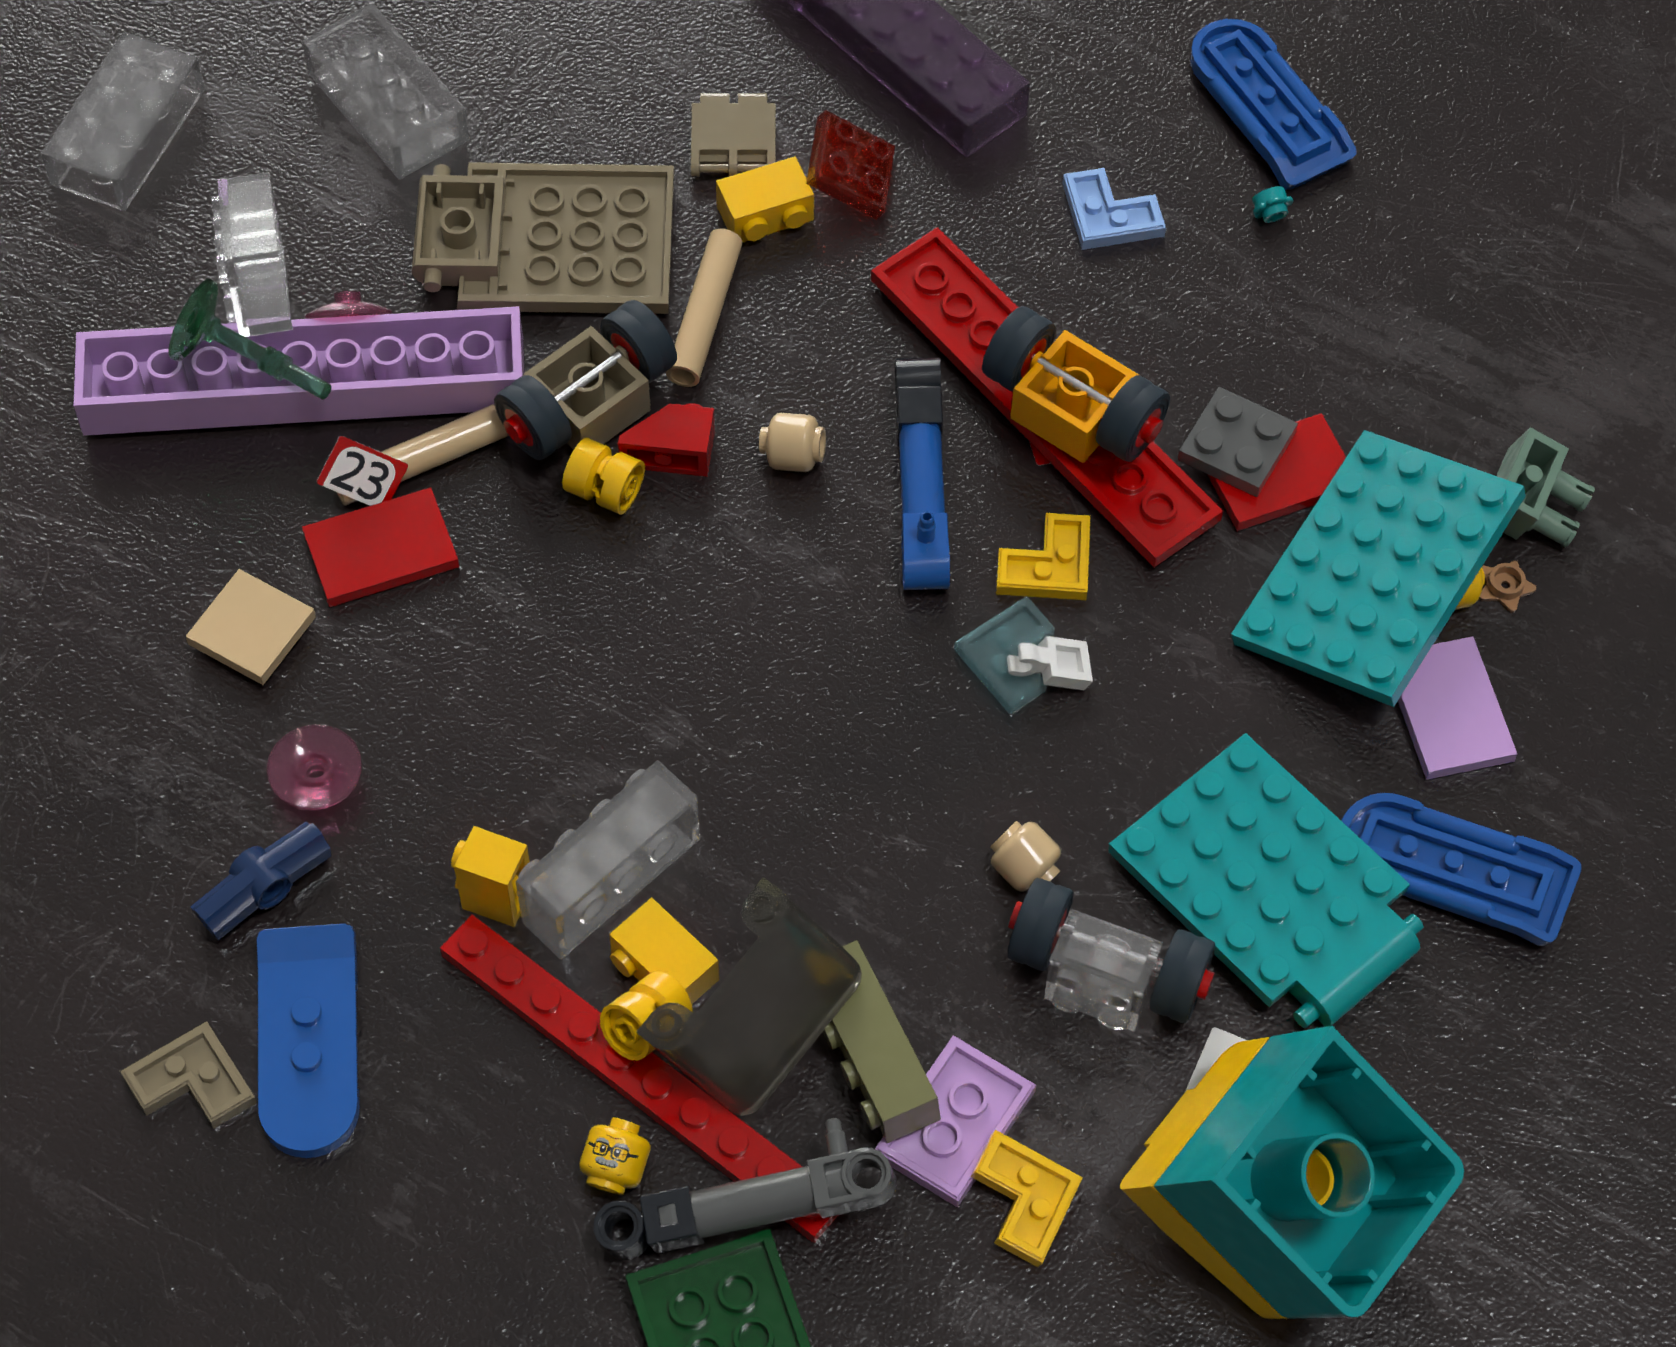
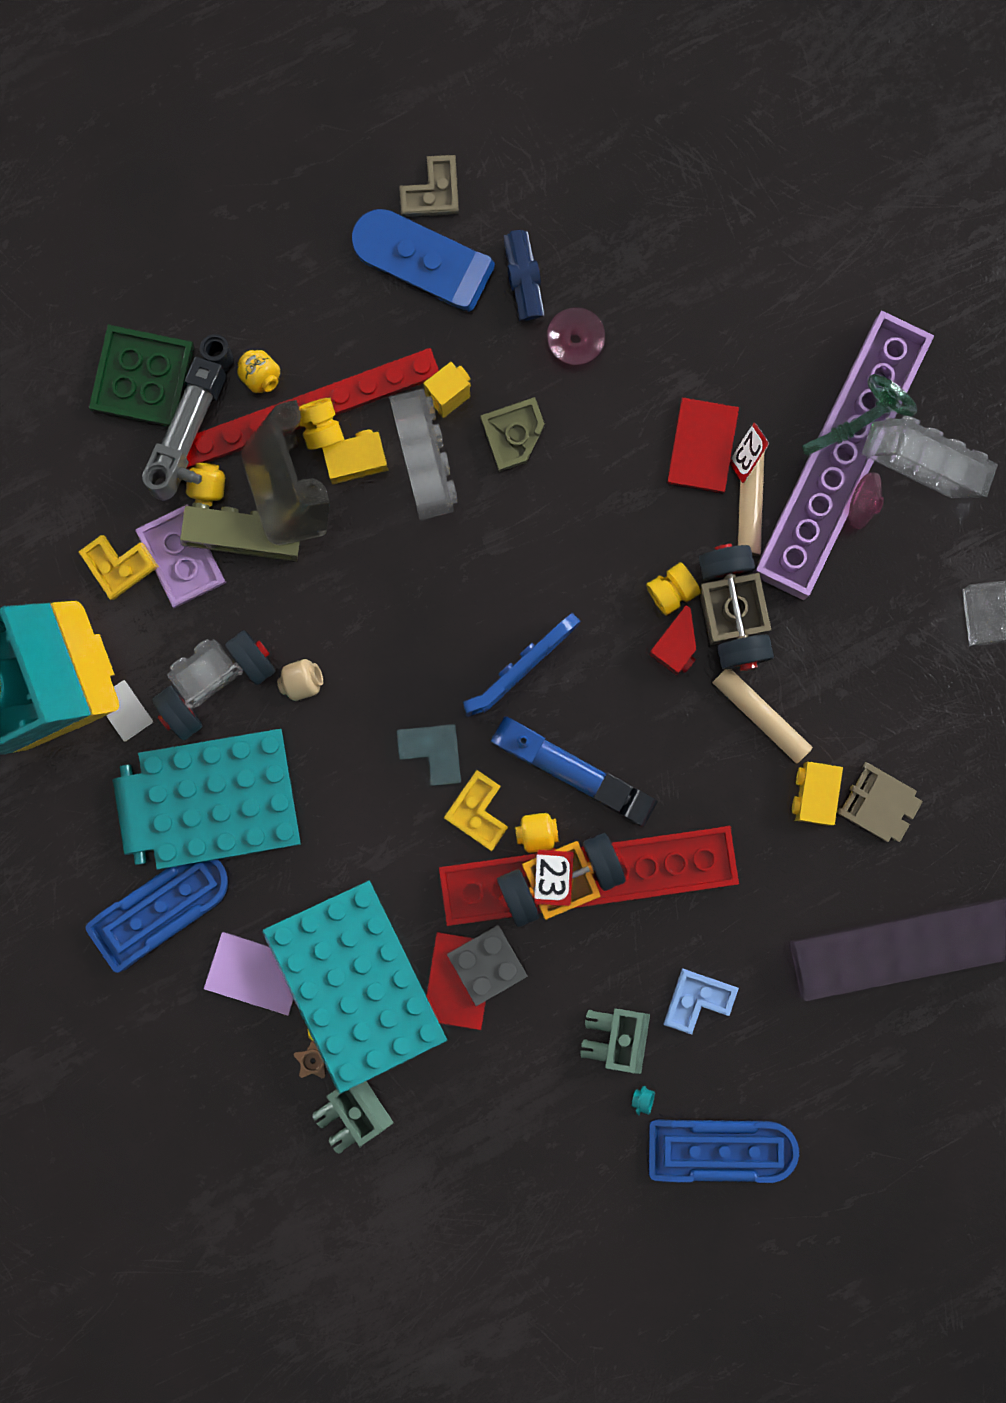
camera: 120 degrees right, 25 degrees up
tan tile [186,569,316,685] -> none
dark tan plate [412,162,674,314] -> none
tan head [759,413,826,472] -> none
clear red tile [806,110,895,219] -> none
white plate [1007,636,1093,690] -> none
none -> yellow head [186,463,225,506]
none -> blue piece [463,613,581,717]
none -> olive plate [480,397,544,472]
none -> yellow head [515,813,559,853]
none -> sticker [534,850,574,906]
none -> sand green brick [581,1008,650,1073]

